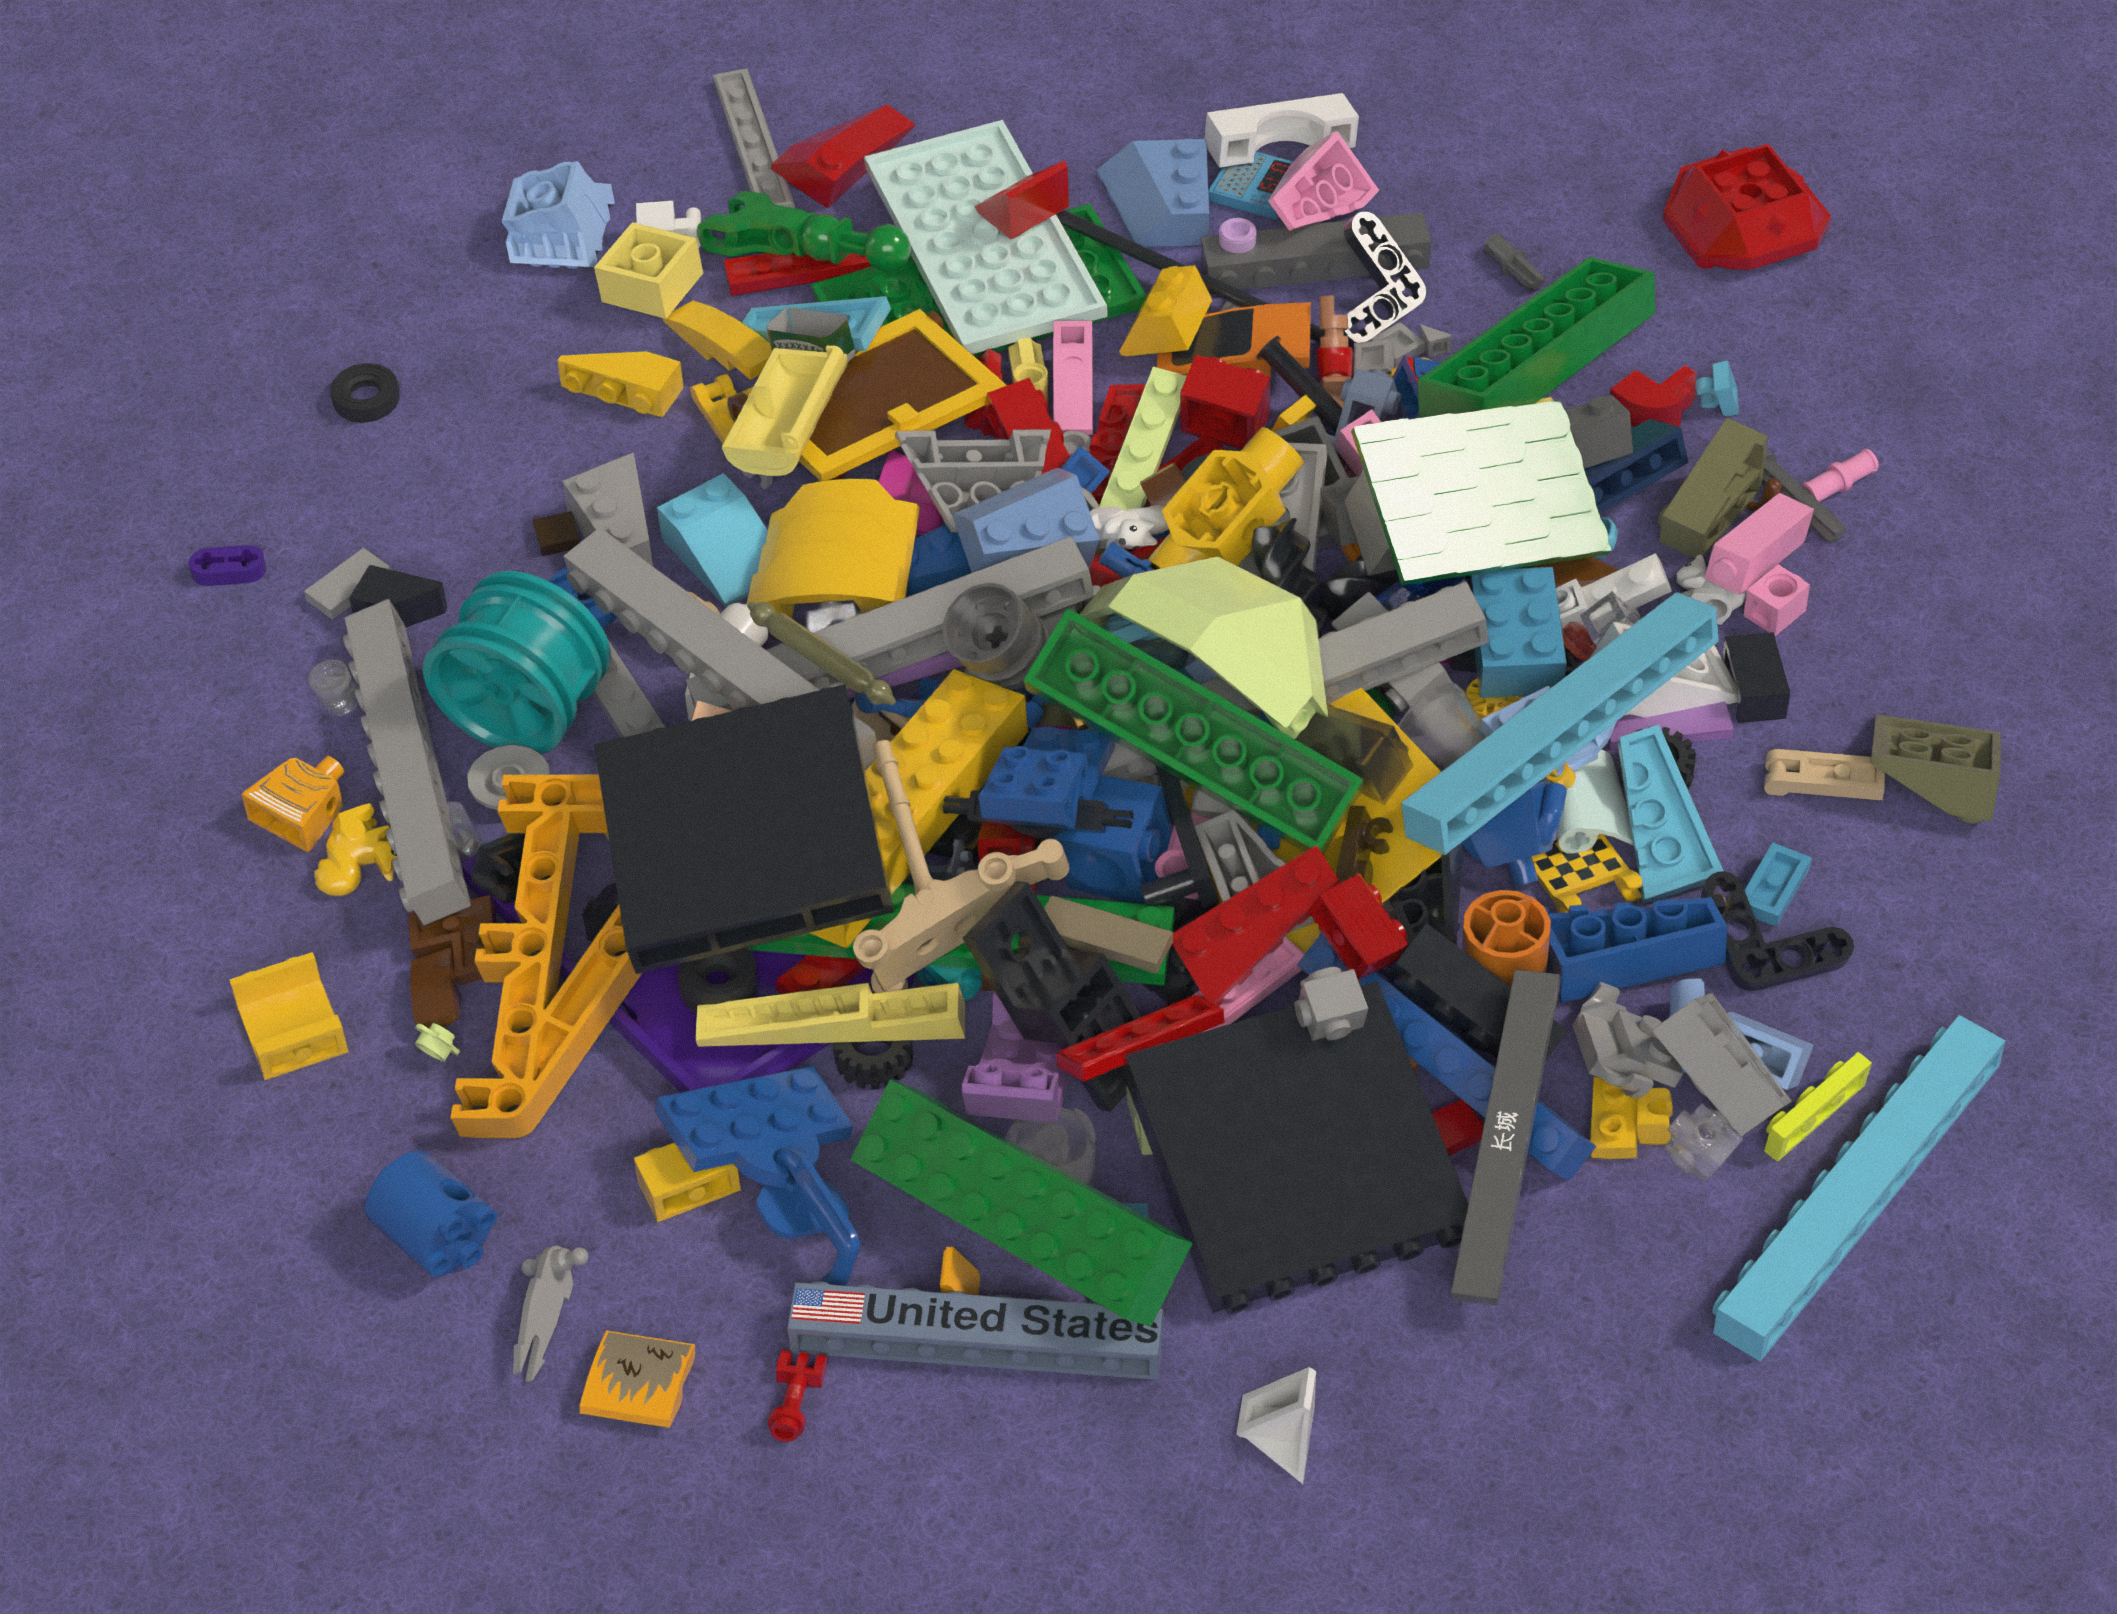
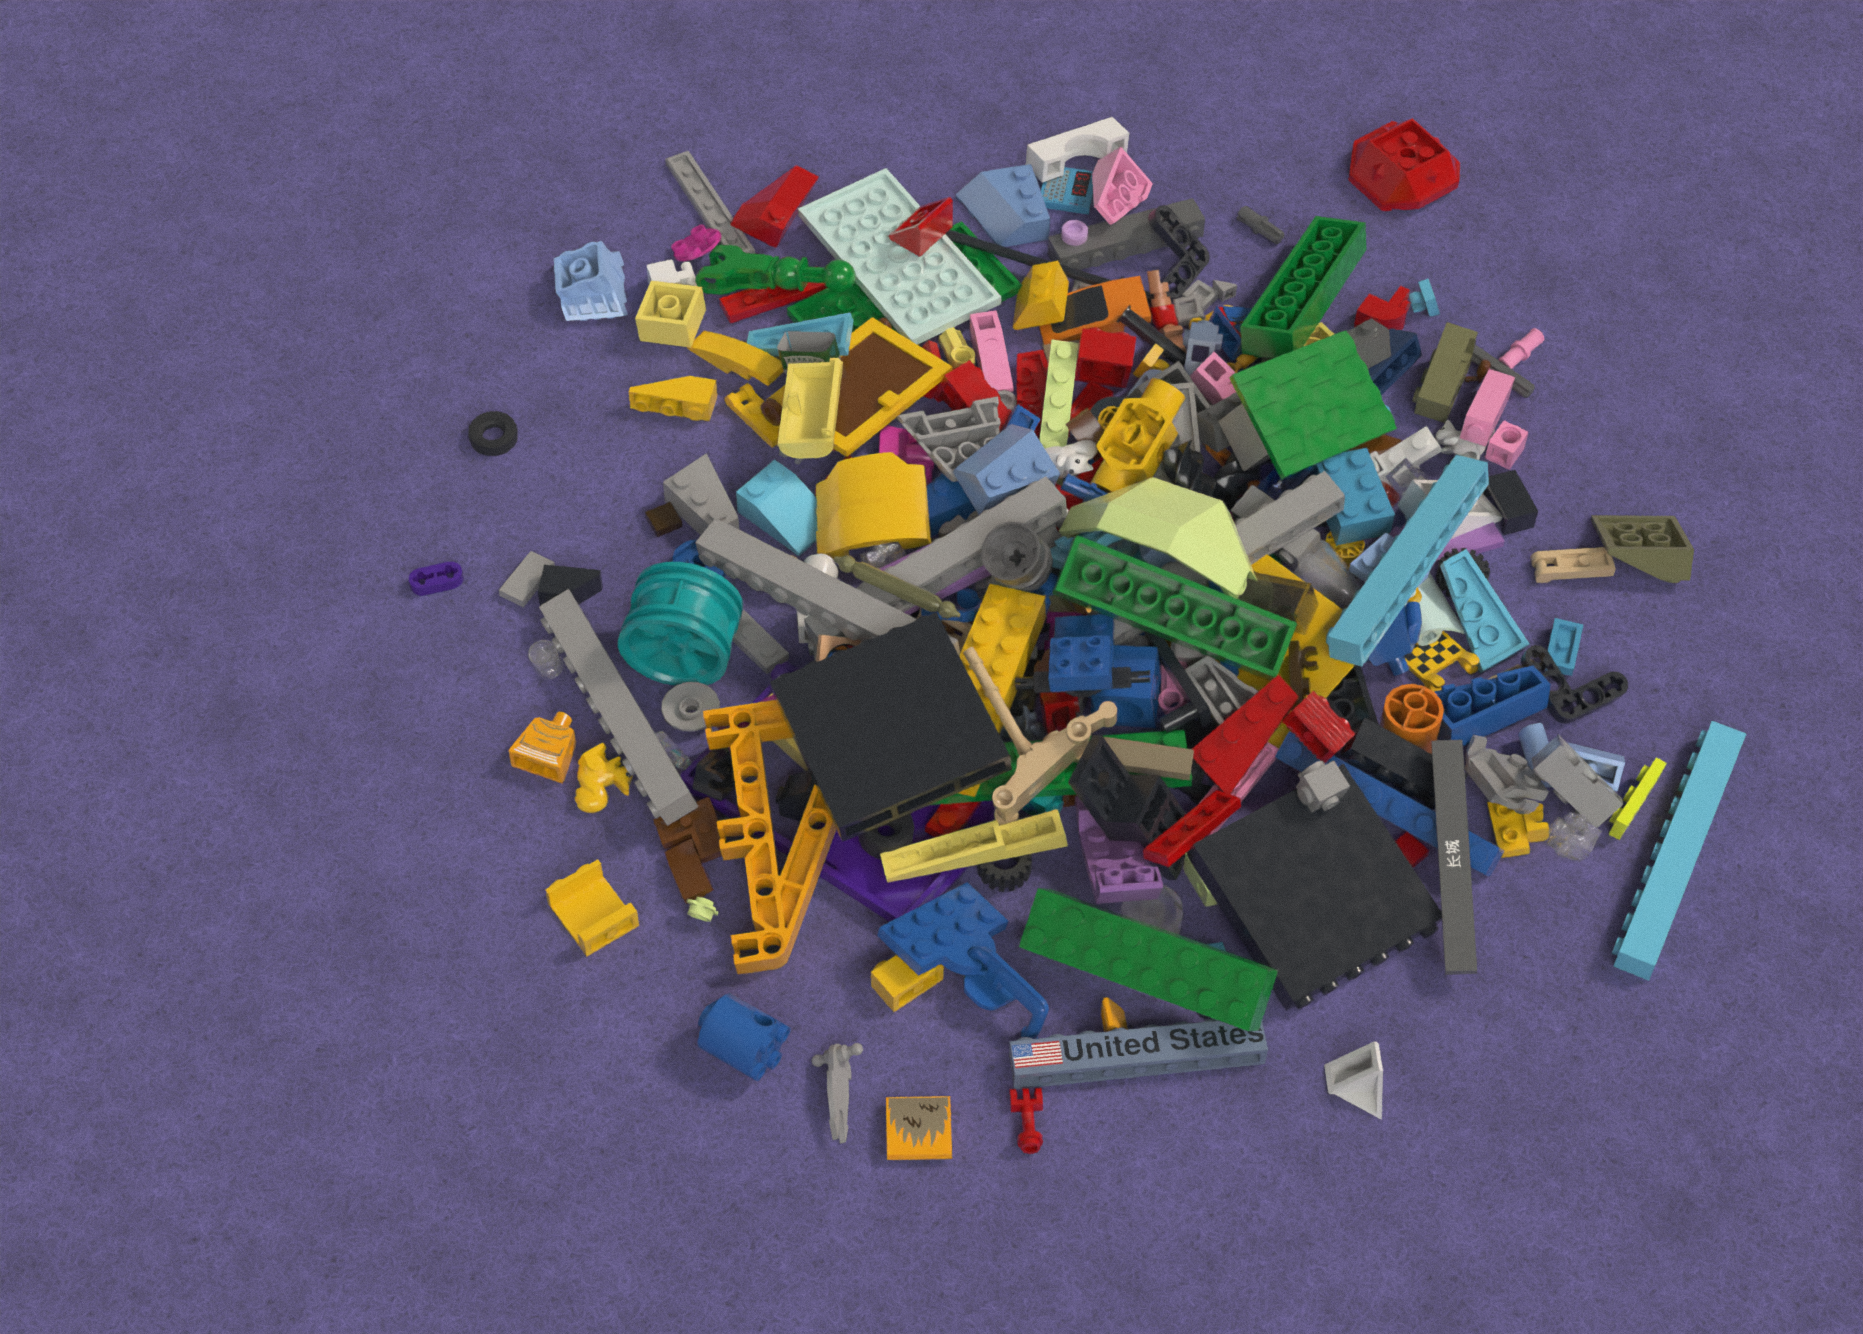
camera: 15 degrees left, 5 degrees up
none -> dark pink dish [671,225,722,261]

